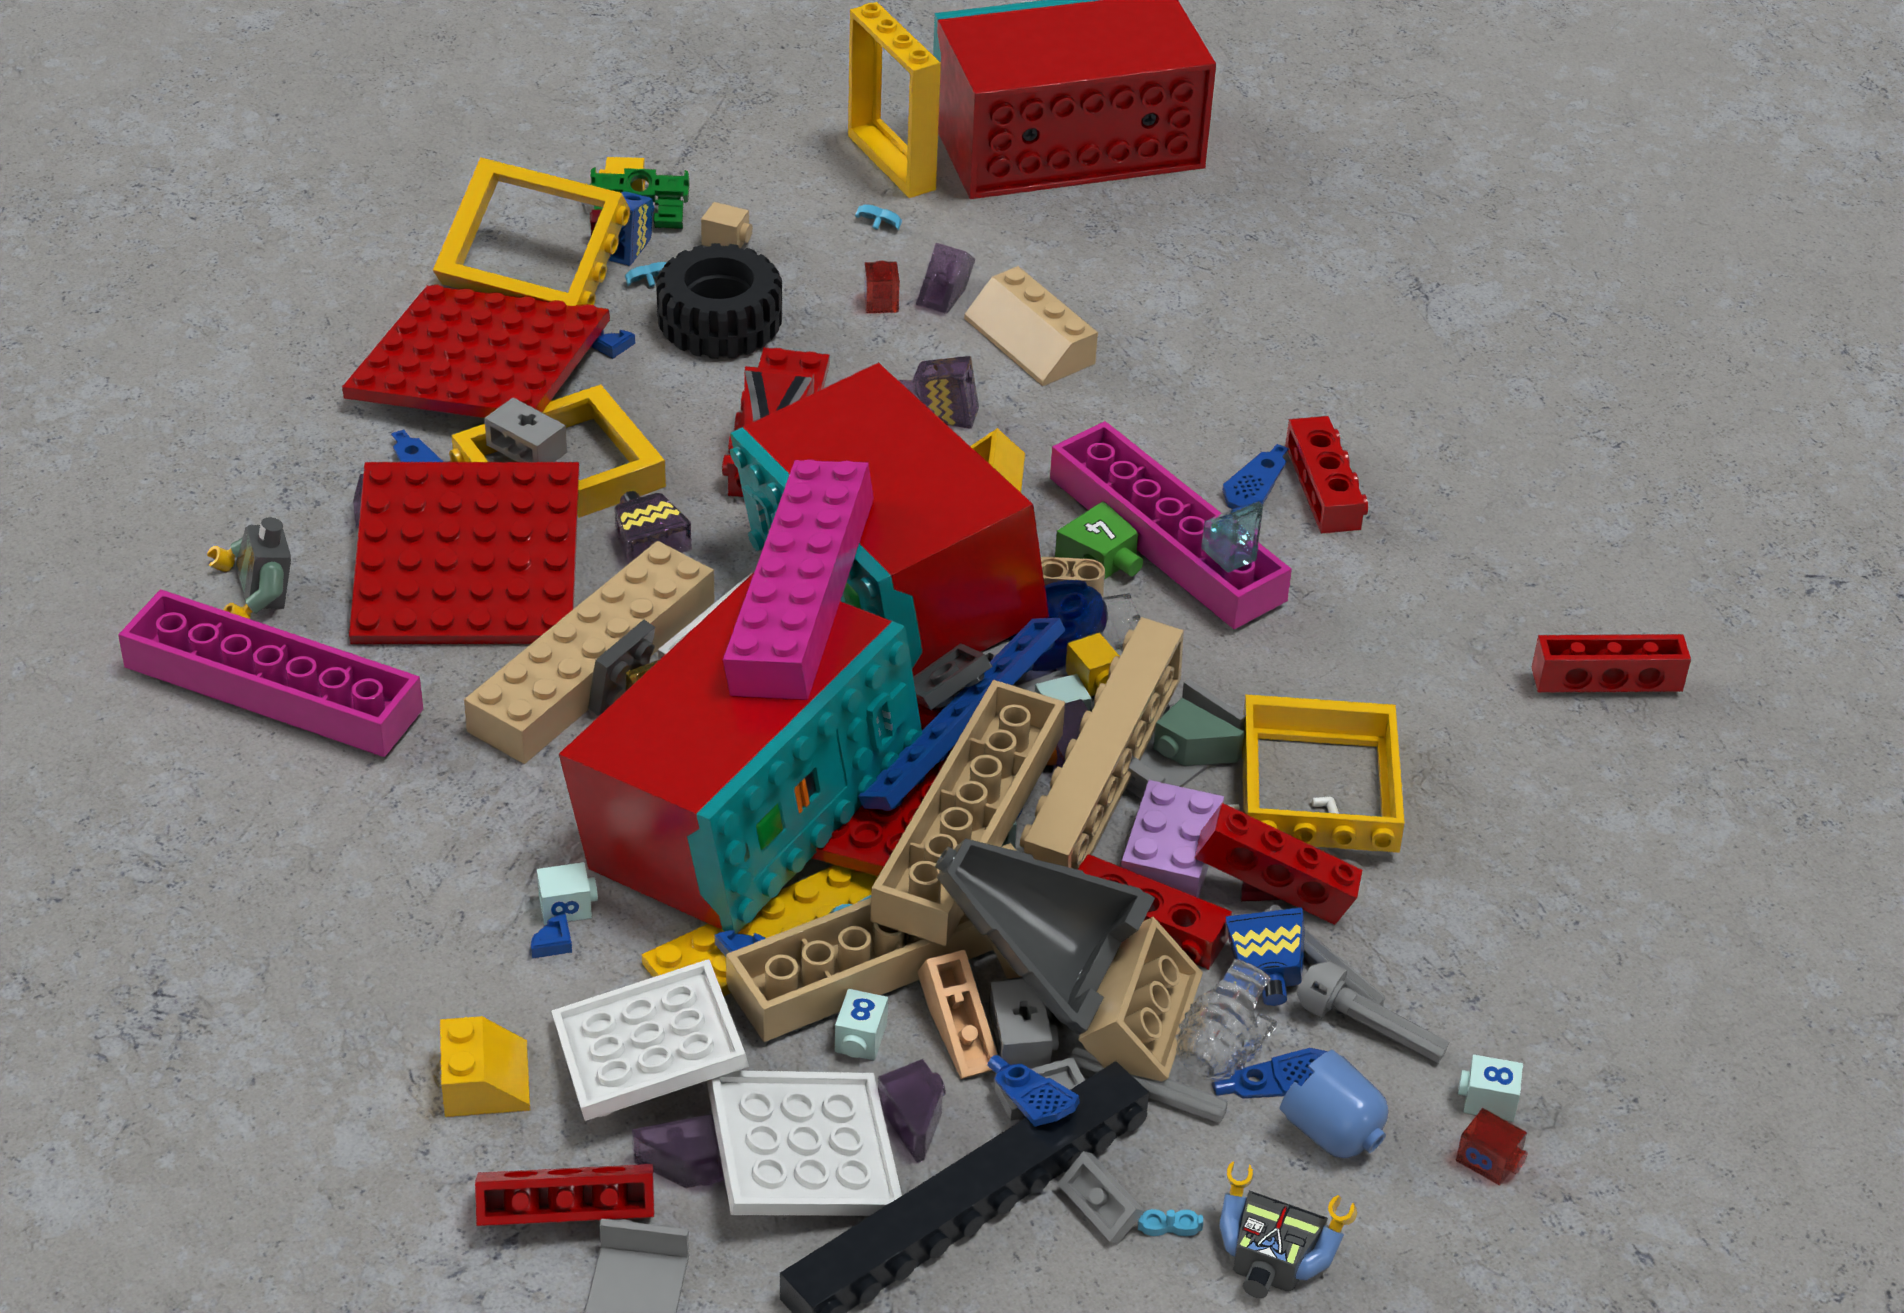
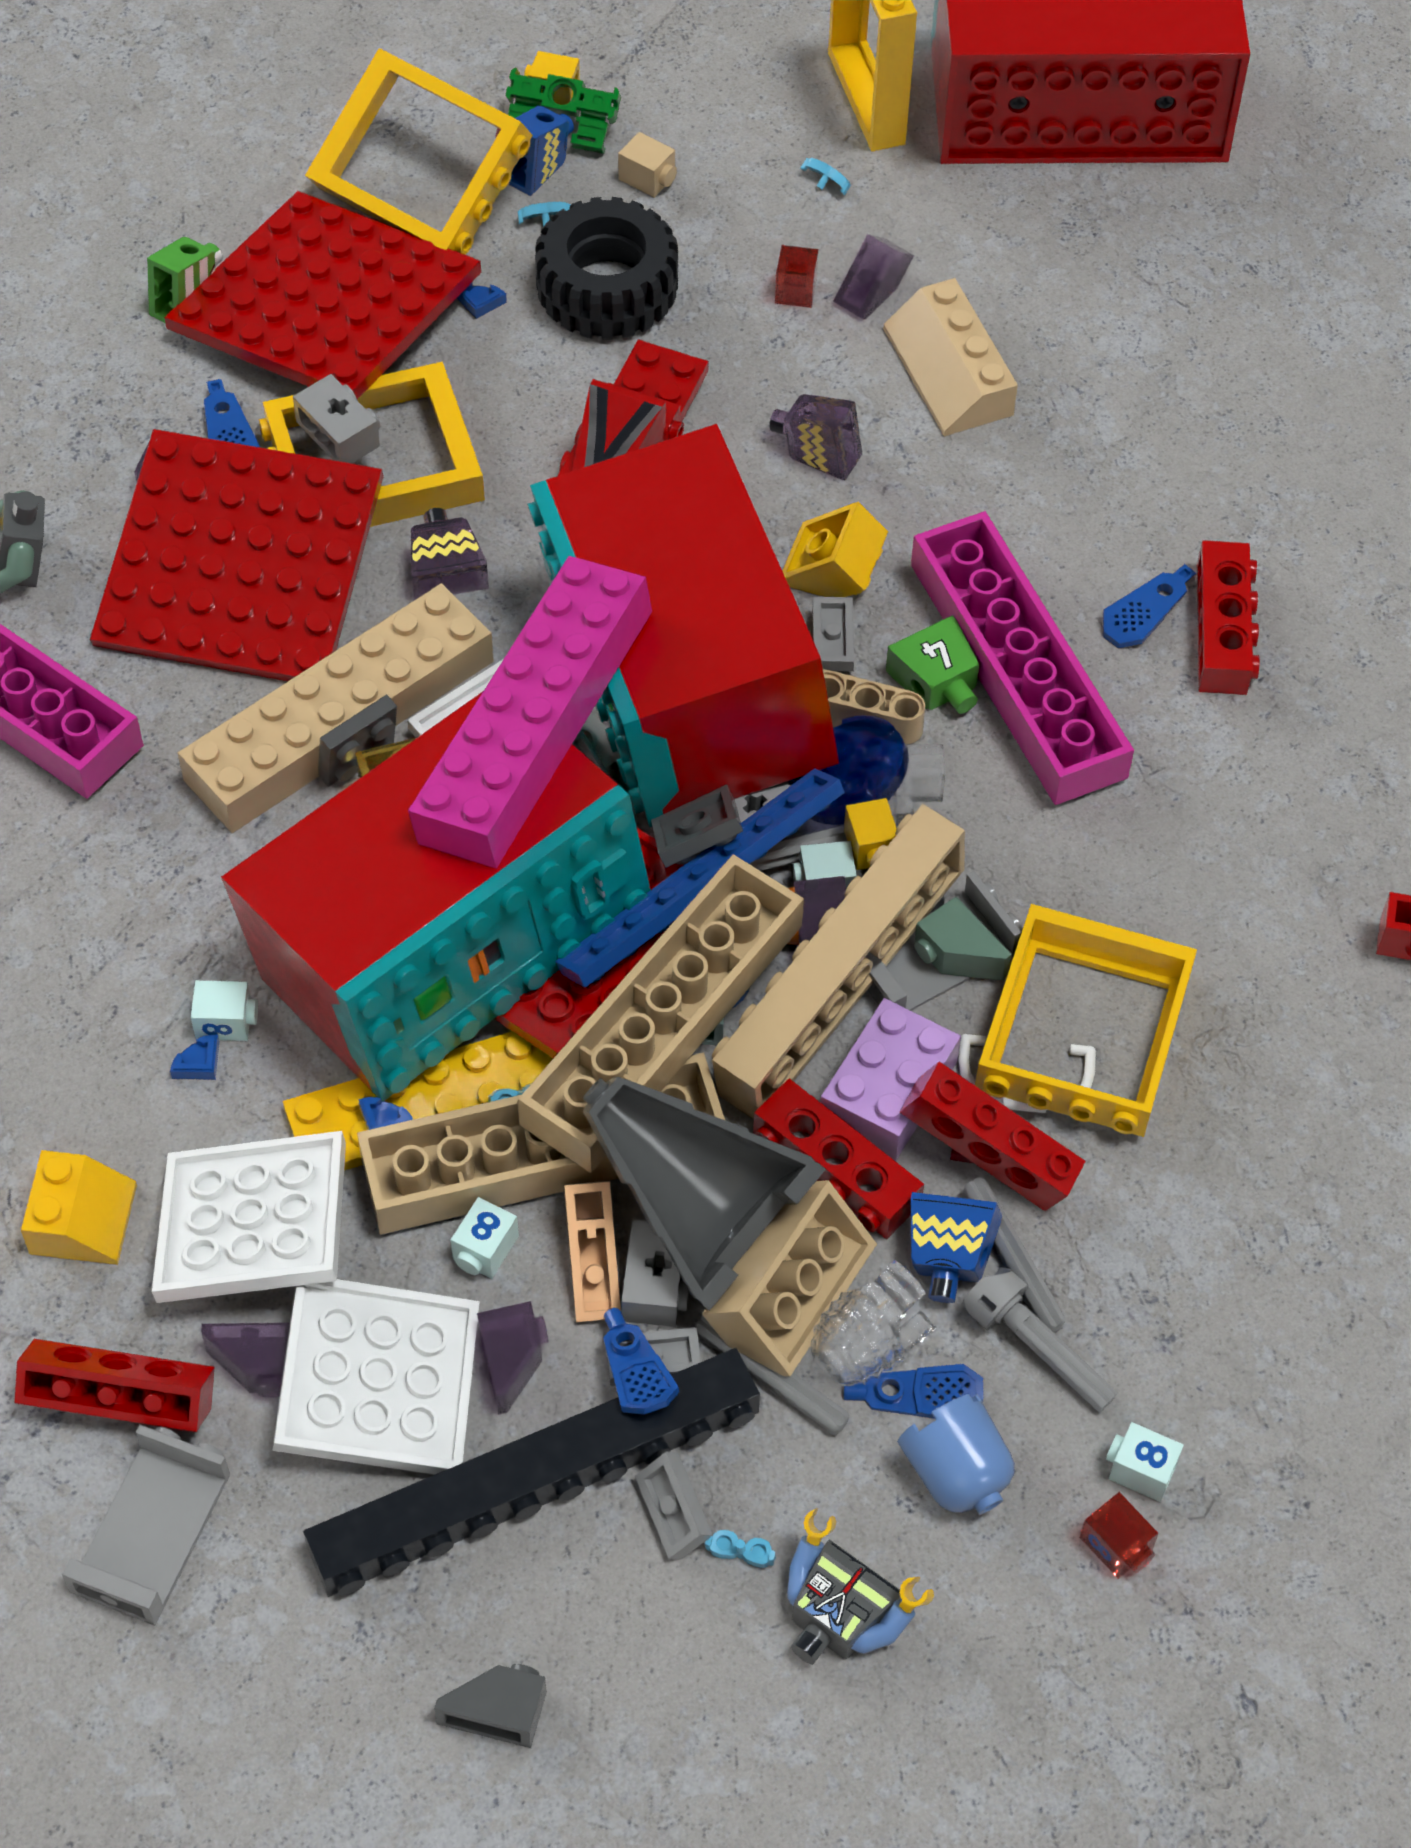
camera: 15 degrees right, 15 degrees up
clear light blue slope [1201,501,1263,573] -> none
none -> bright green torso [147,237,223,323]

